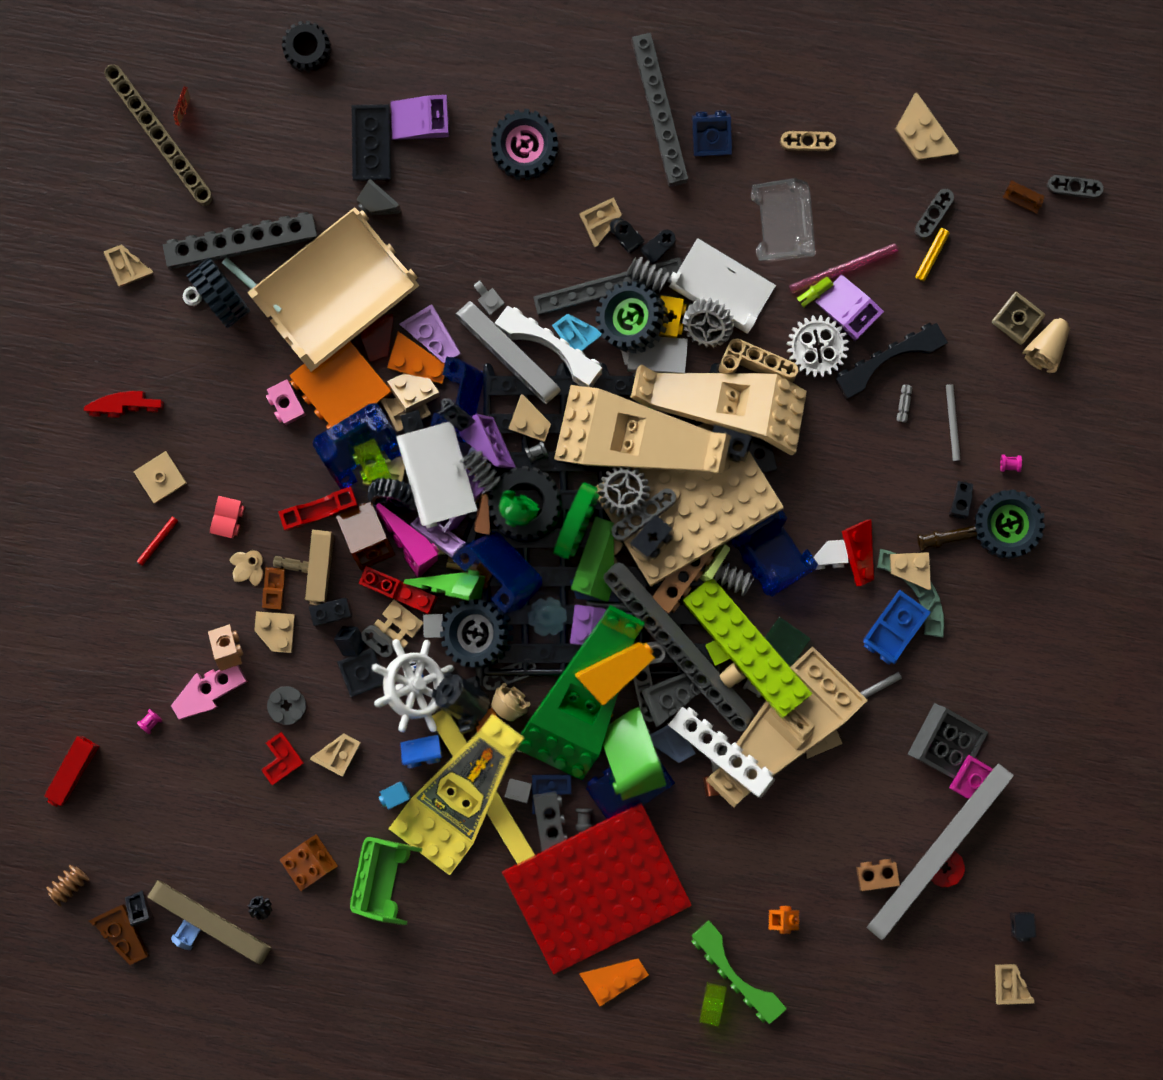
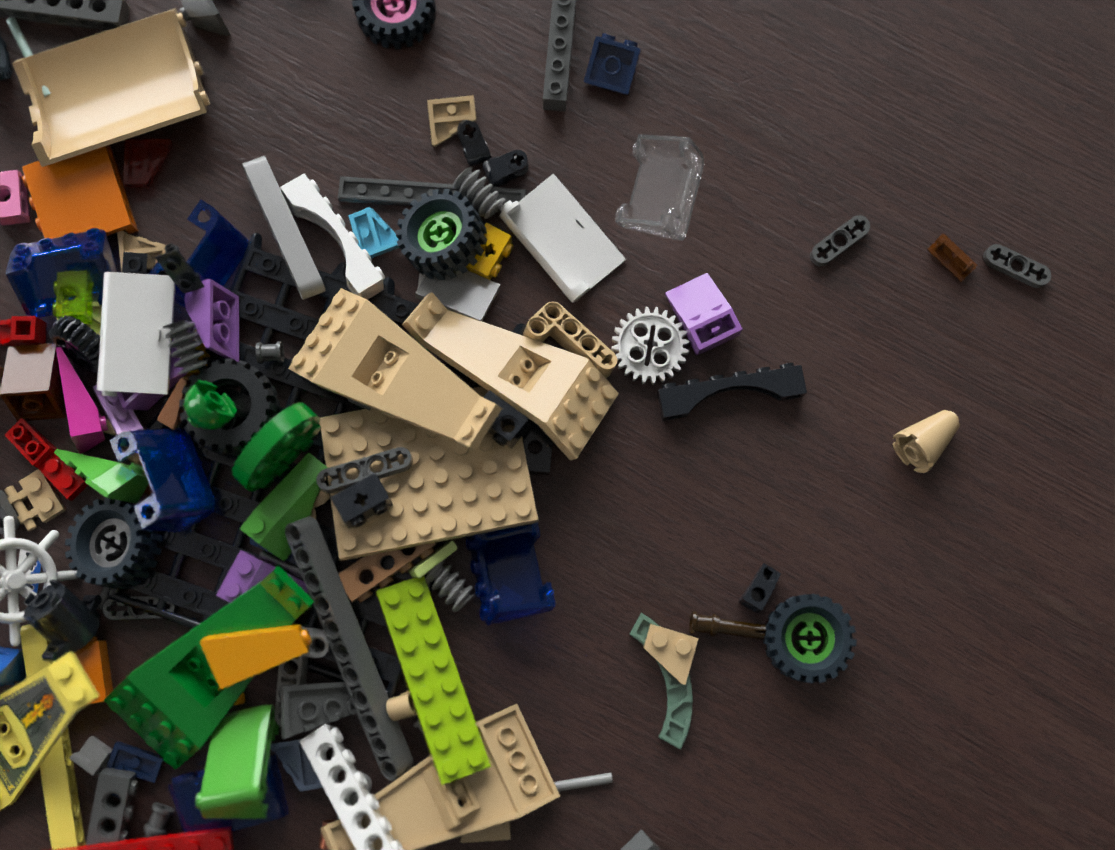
camera: 15 degrees right, 5 degrees down
orange wing [387,332,448,385] -> none
tan plate [387,374,440,412] -> none
lavender wing [400,304,461,364] -> none
light grey panel [423,614,444,638] -> none
light grey plate [474,281,504,315] -> none
tan cone [491,683,530,721] -> none
tan wing [509,394,551,442] -> none
clear light blue plant [528,597,567,636] -> none
light grey gear [598,467,650,517] -> none
light grey gear [683,298,734,348] -> none
lime panel [706,640,730,666] -> none
clear green plate [765,616,811,667] -> none
tan beam [780,131,836,151] -> none
clear pink piece [789,243,898,294] -> none
lime axle [797,277,833,307] -> none
white slope [809,540,849,570] -> none
red wing [842,519,874,586] -> none
blue bracket [863,589,931,665] -> none
tan wing [895,93,959,160] -> none
light grey axle [897,385,912,422] -> none
yellow axle [916,228,949,281] -> none
light grey bar [946,384,961,461] -> none
dark tan brick [992,292,1045,345] -> none
dark pink bush [1000,455,1022,472] -> none

